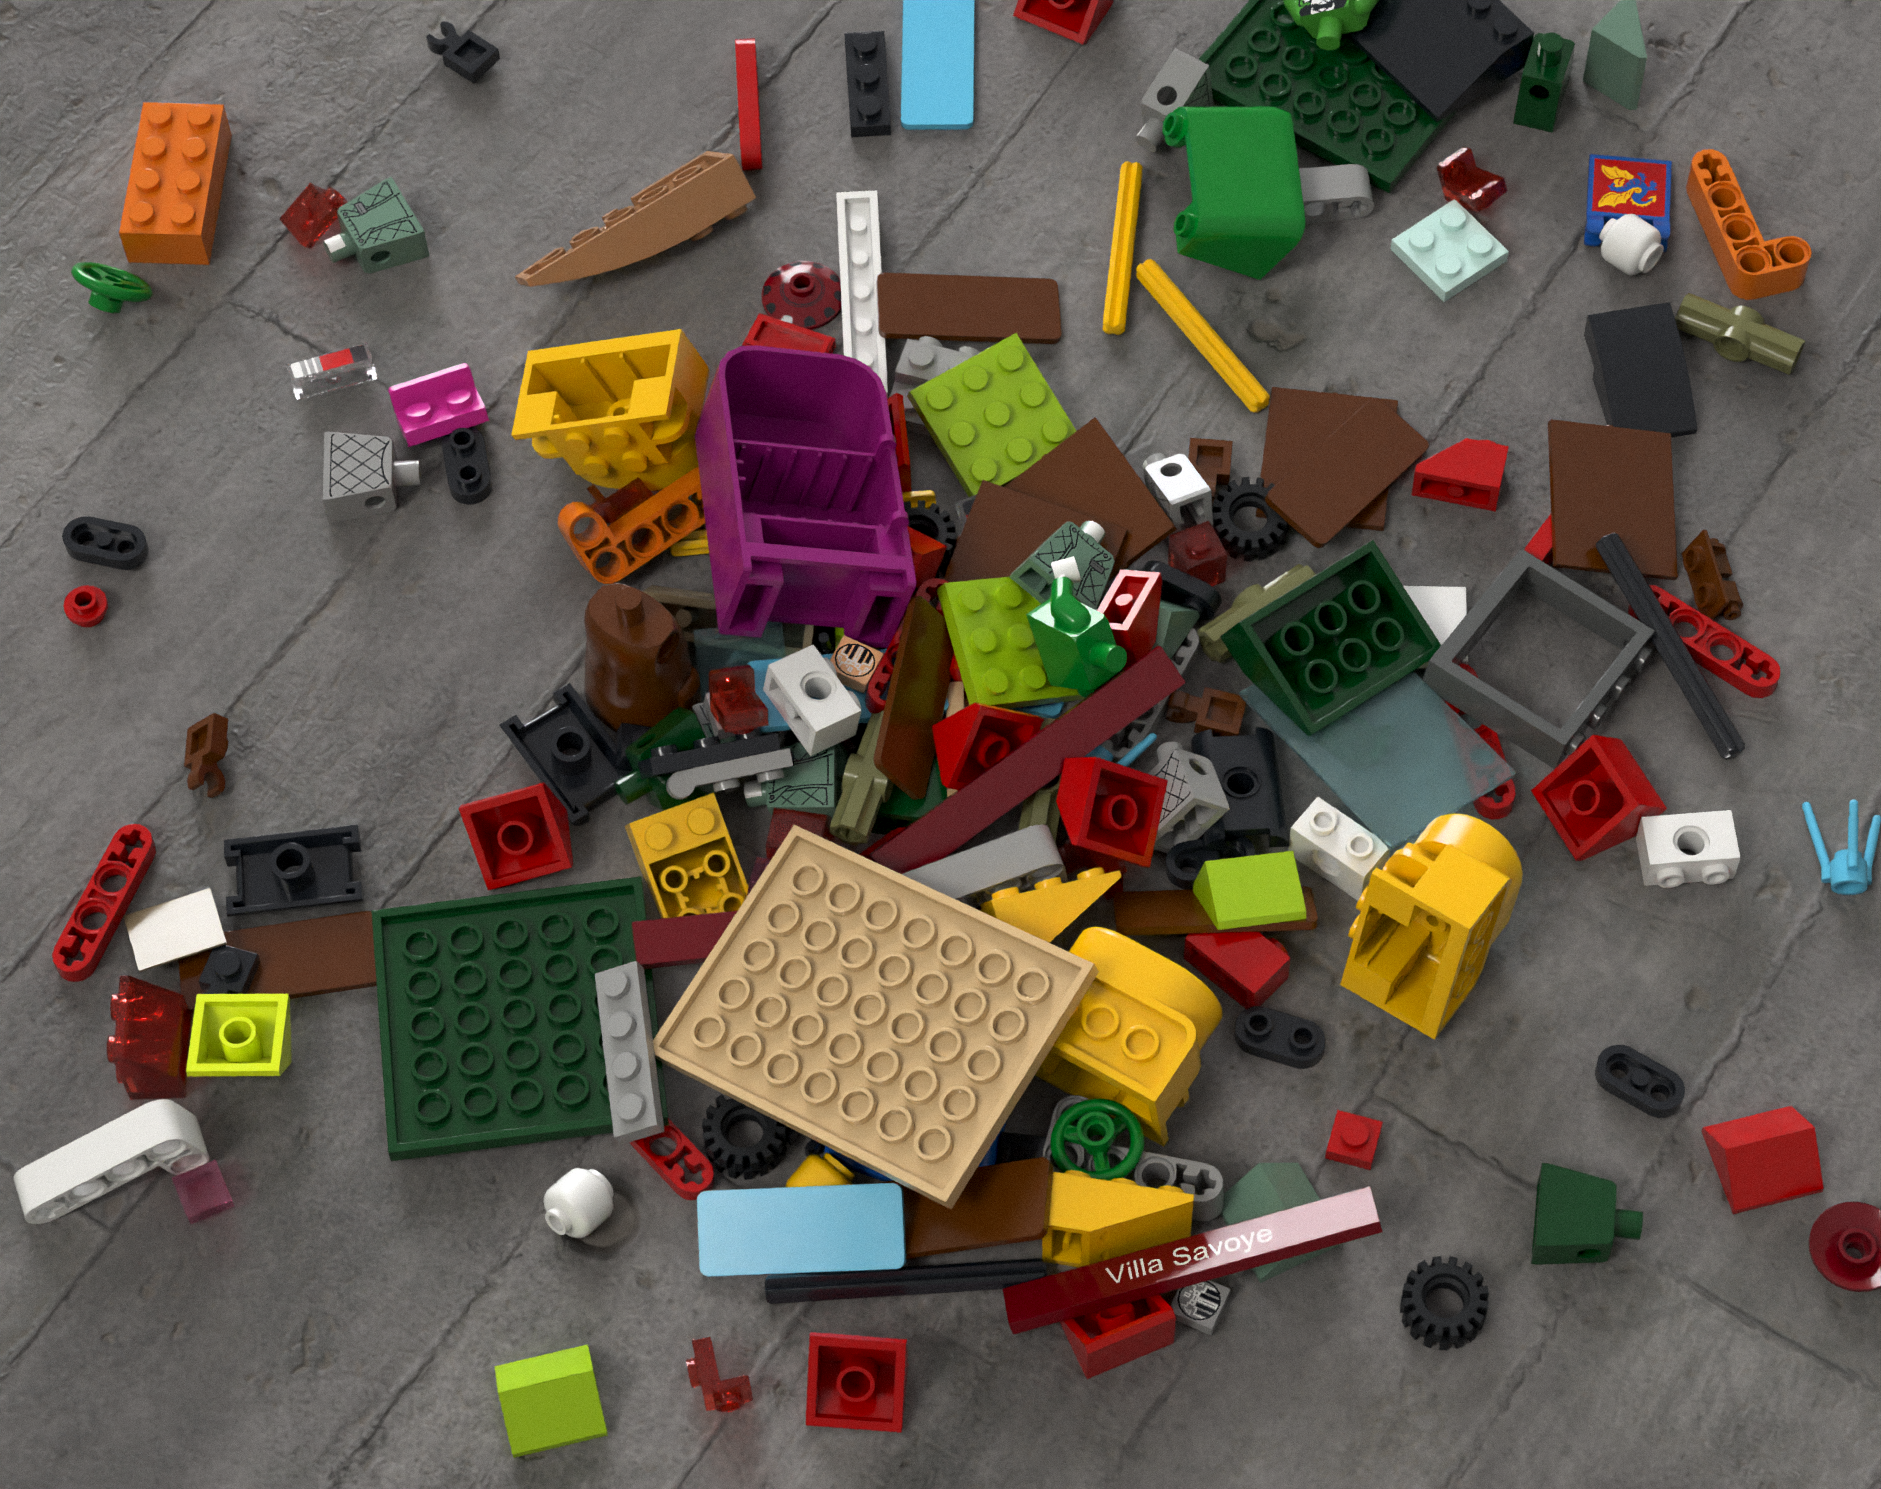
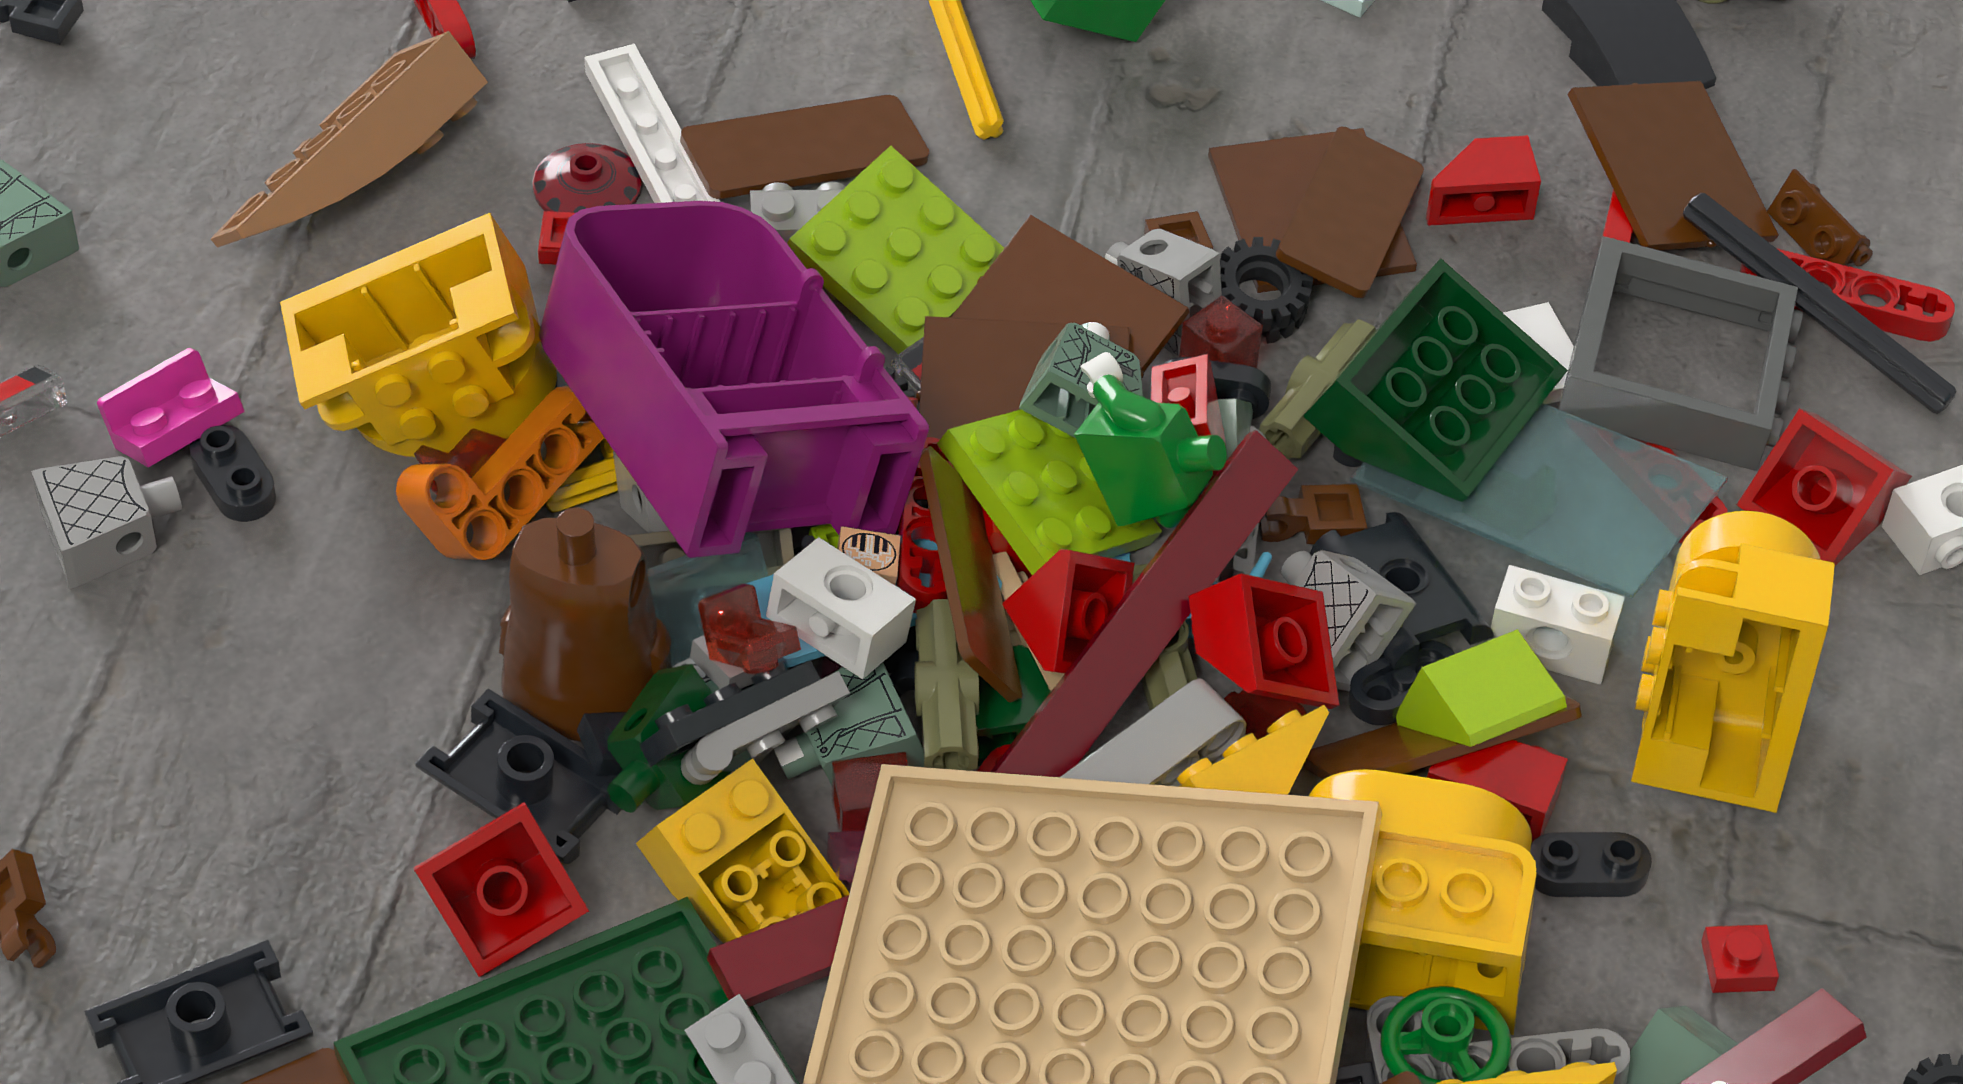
camera: 25 degrees left, 10 degrees down
yellow axle [1136,259,1270,413] -> none

